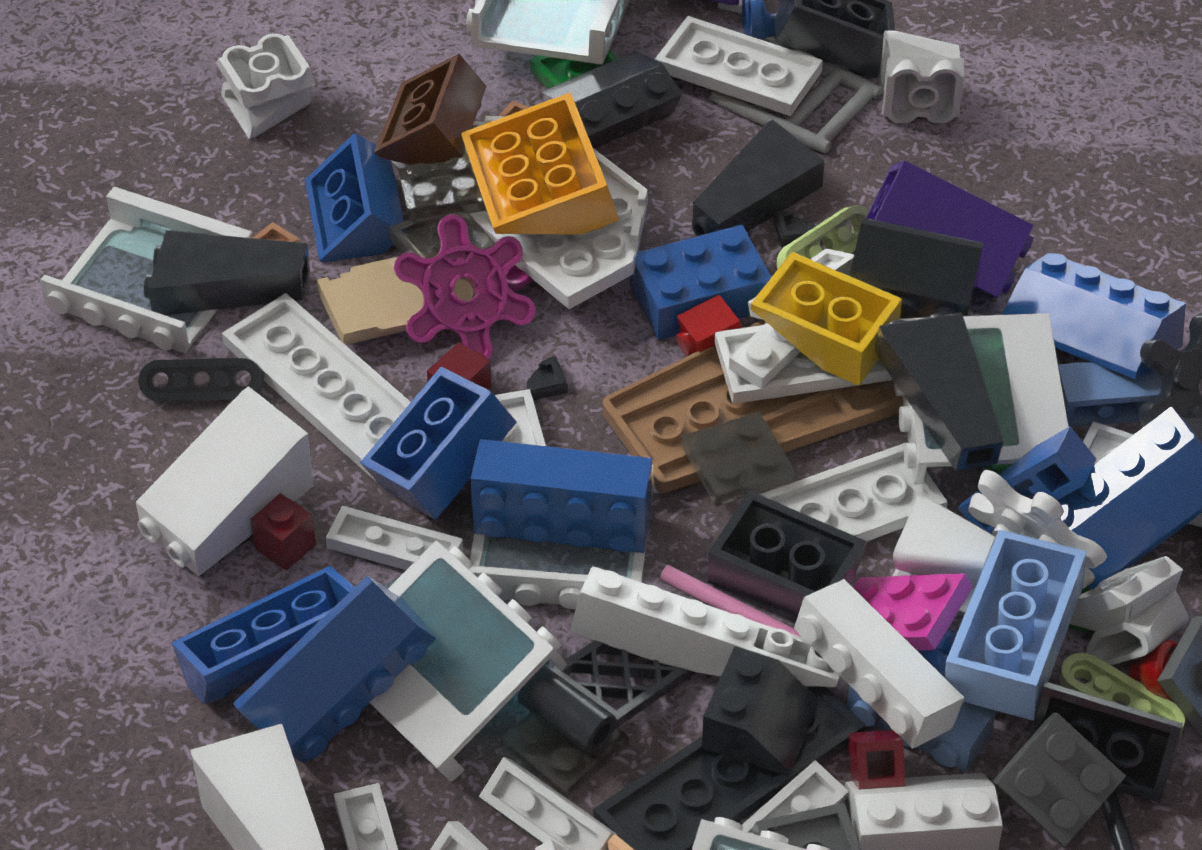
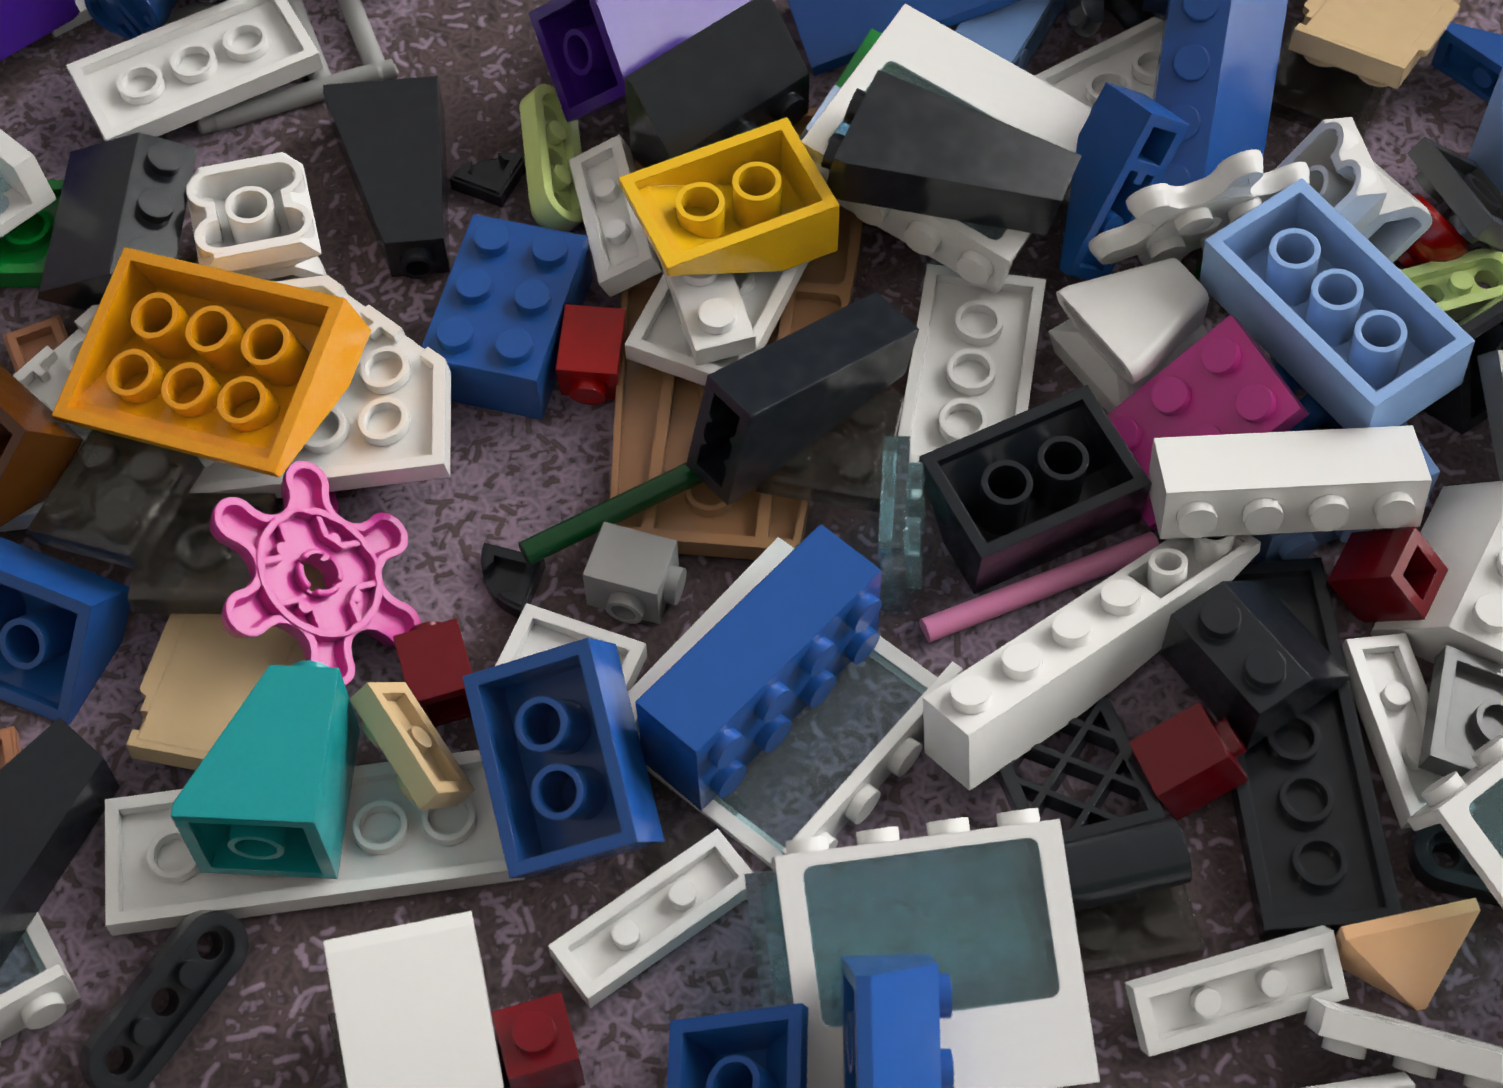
camera: 55 degrees left, 10 degrees up
none -> teal slope [171,660,360,879]
none -> white piece [185,152,327,282]
none -> tan plate [349,682,475,810]
none -> dark green bar [518,462,703,566]
none -> light grey brick [583,522,687,624]
none -> black slope [686,291,919,505]
none -> clear light blue plate [878,436,926,613]
none -> dark red brick [1128,701,1249,820]

